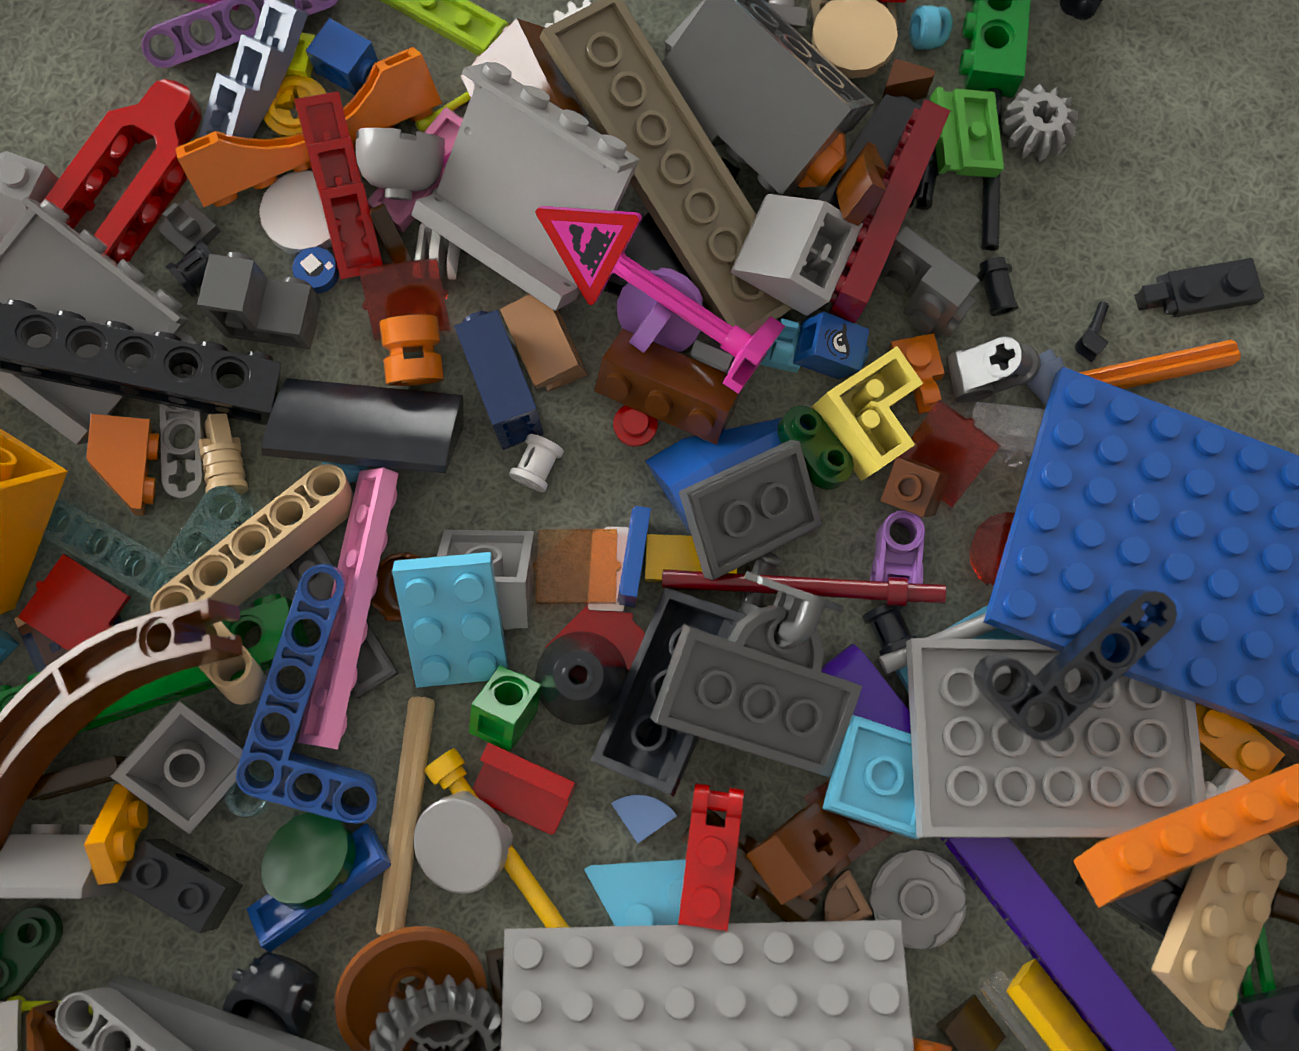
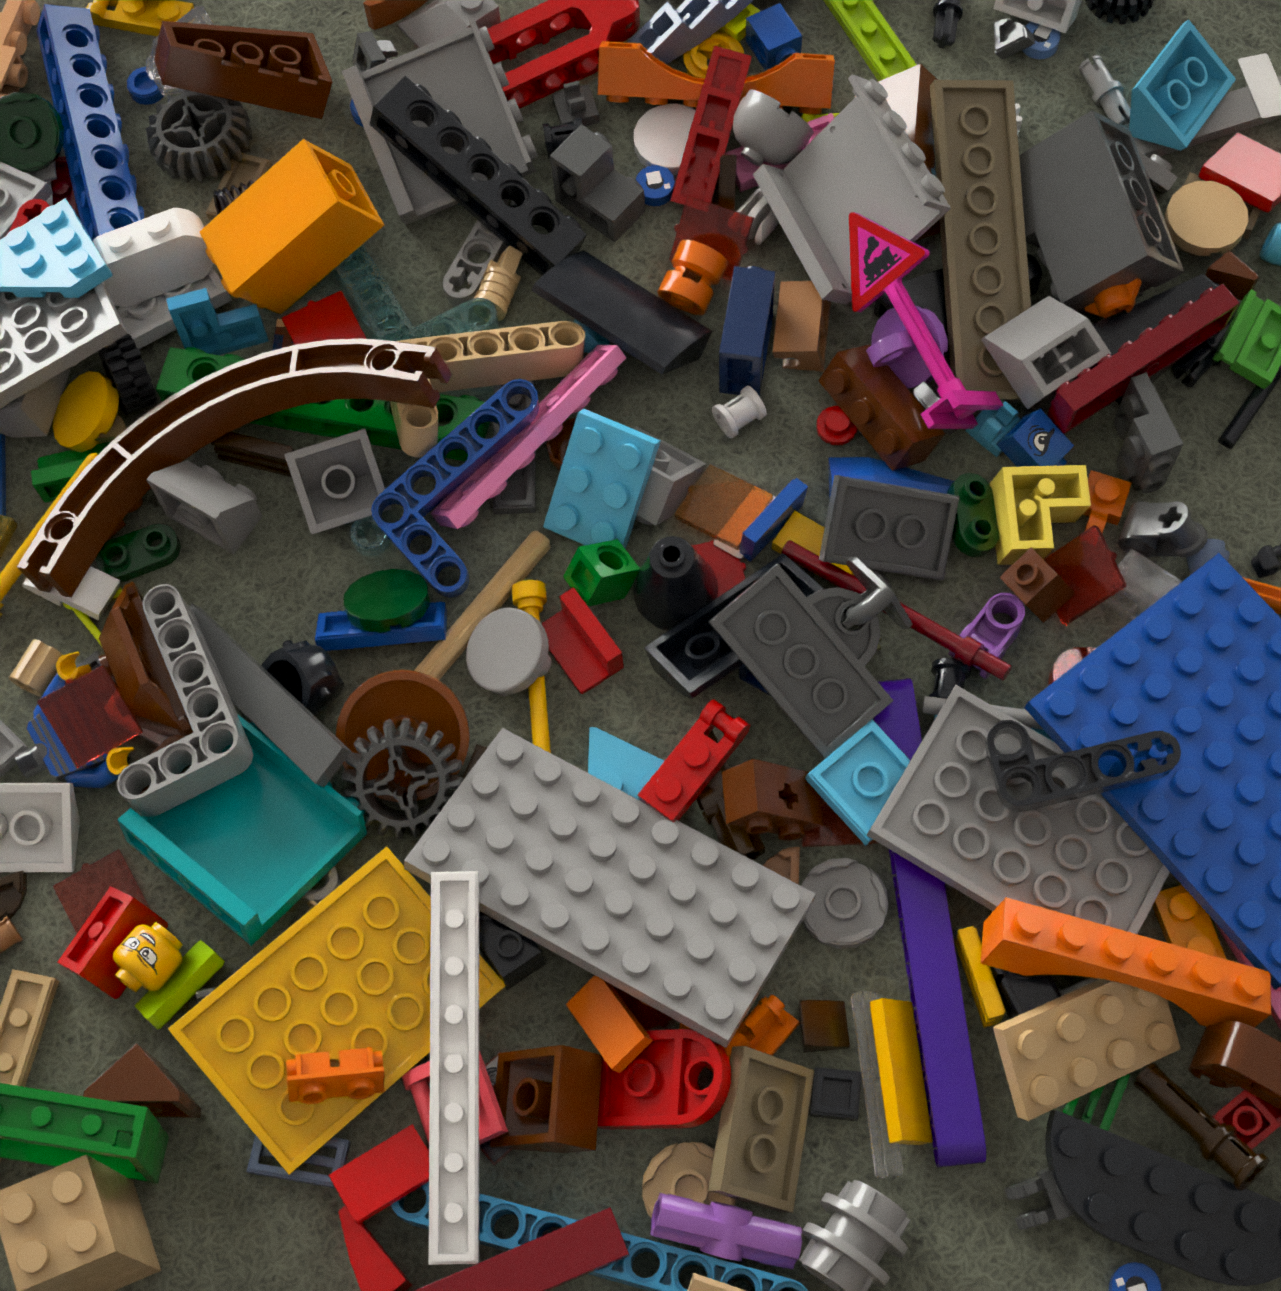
camera: 35 degrees right, 10 degrees down
light orange plate [84,783,148,885] -> none
orange slope [86,414,160,516] -> none
black brick [116,839,243,933] -> none
medium blue tile [611,795,677,843] -> none
reddish brown slope [837,141,887,226] -> none
black pin [977,257,1019,316] -> none
none -> yellow tile [954,926,1006,1028]

